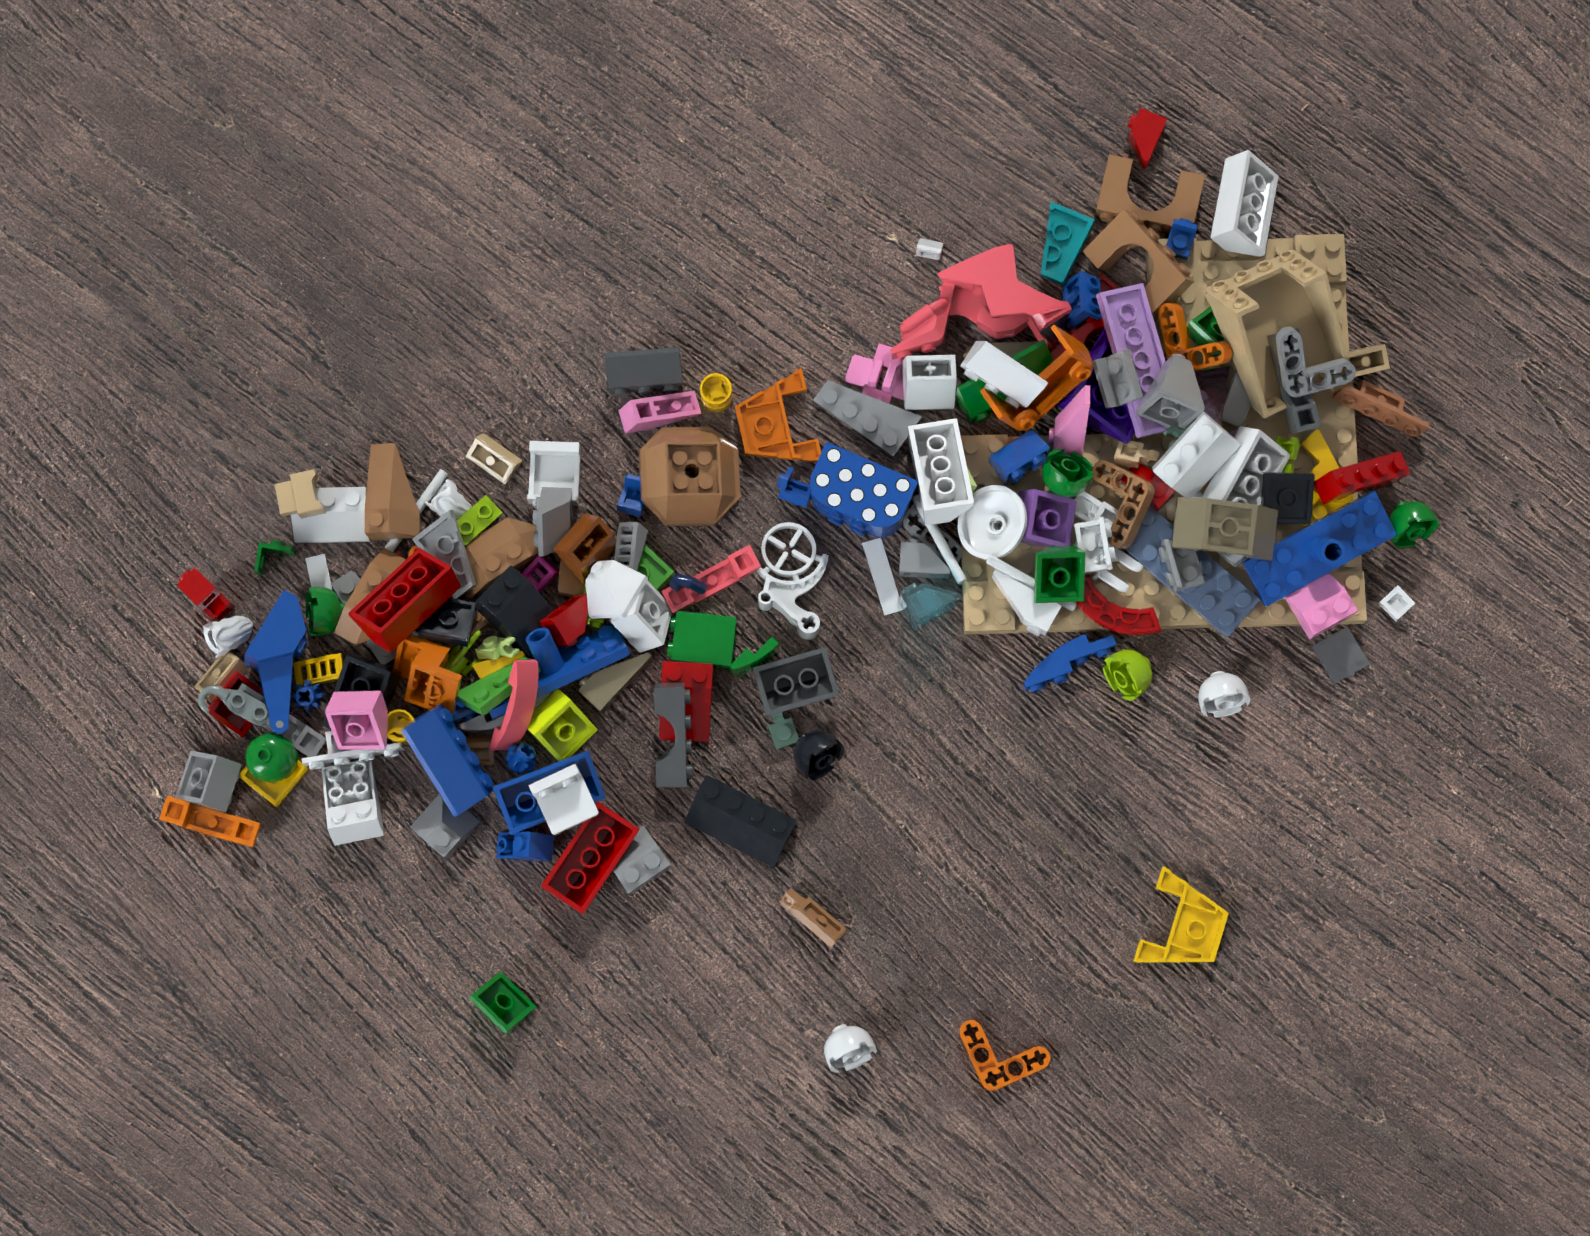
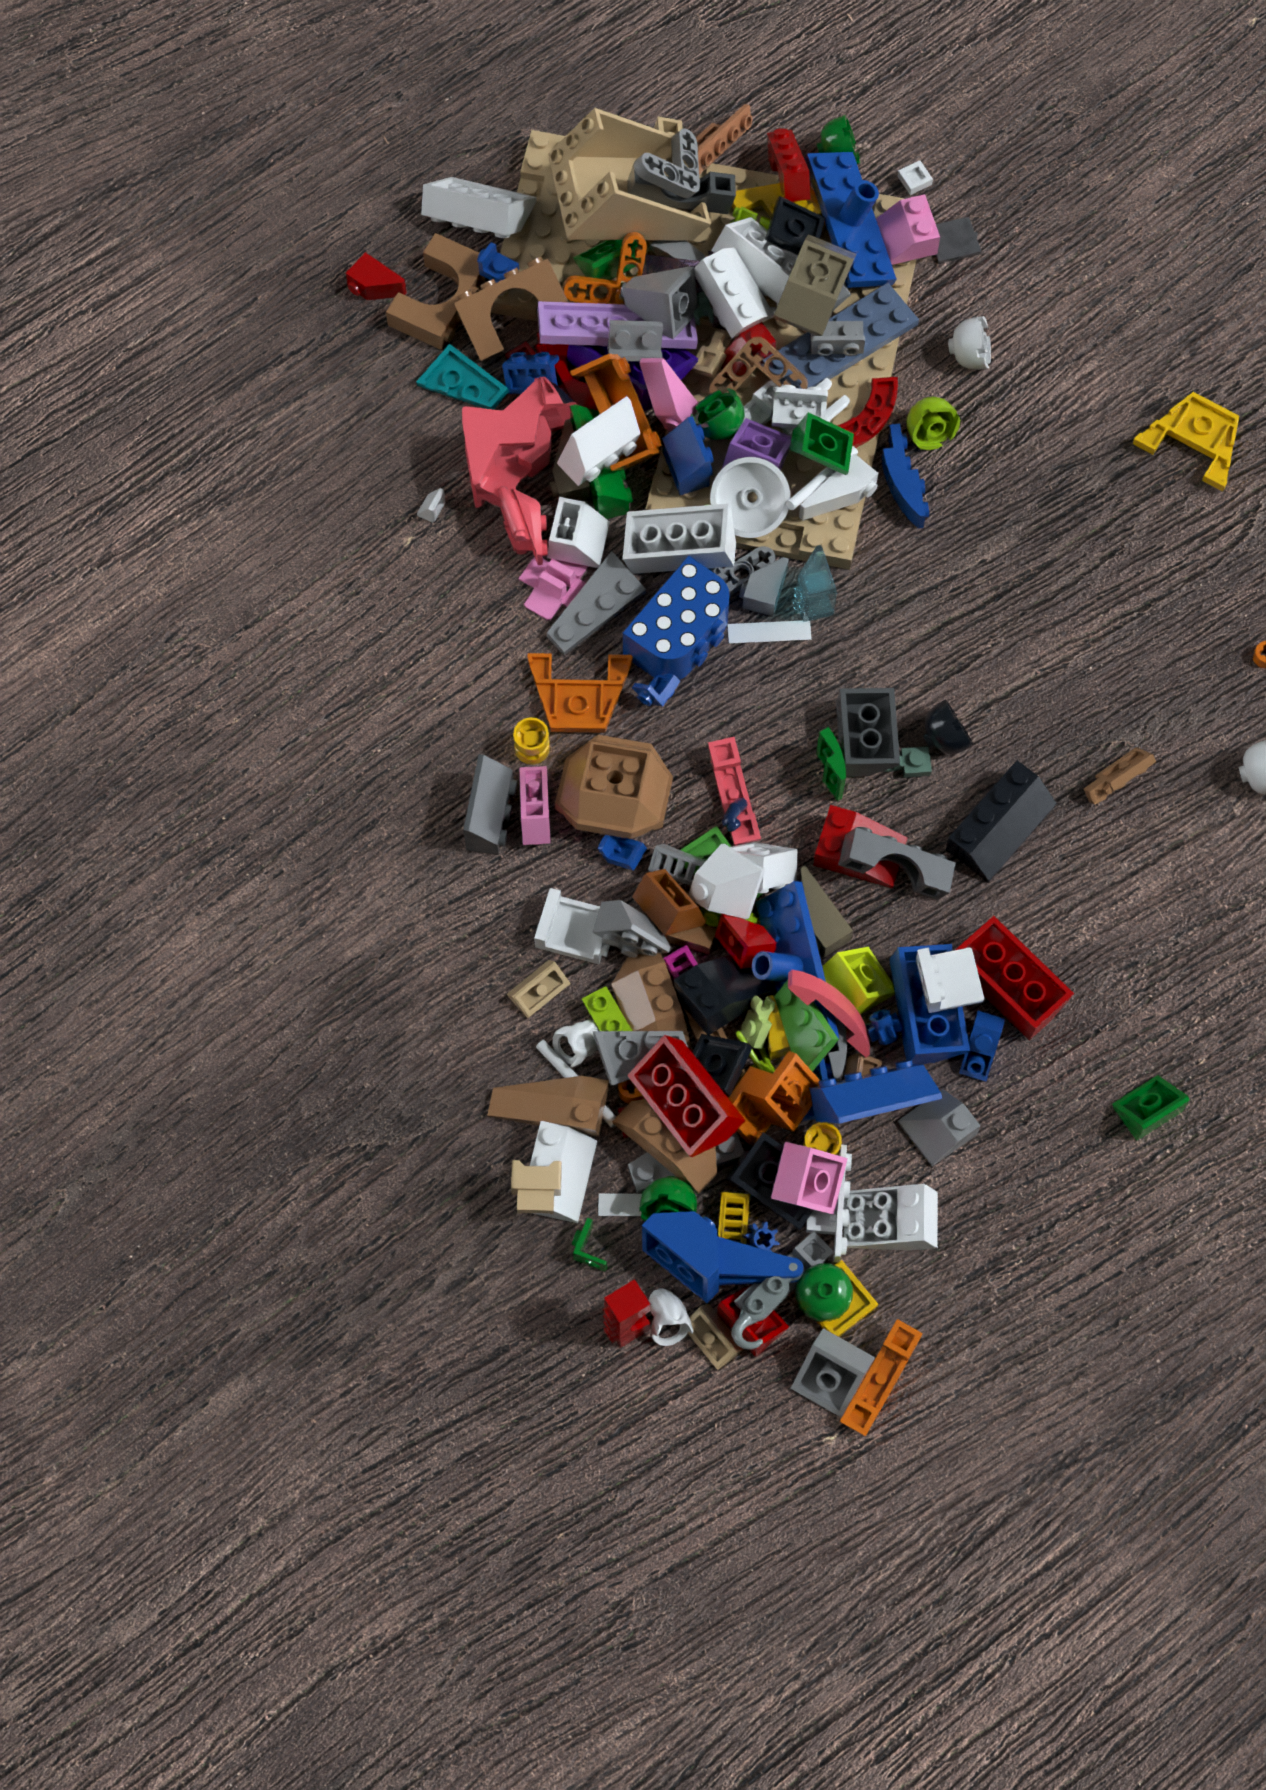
camera: 80 degrees left, 10 degrees down
light grey slope [613,826,672,896] -> none
green brick [667,611,737,670] -> none
white piece [756,522,829,640] -> none
white bar [912,494,967,584] -> none

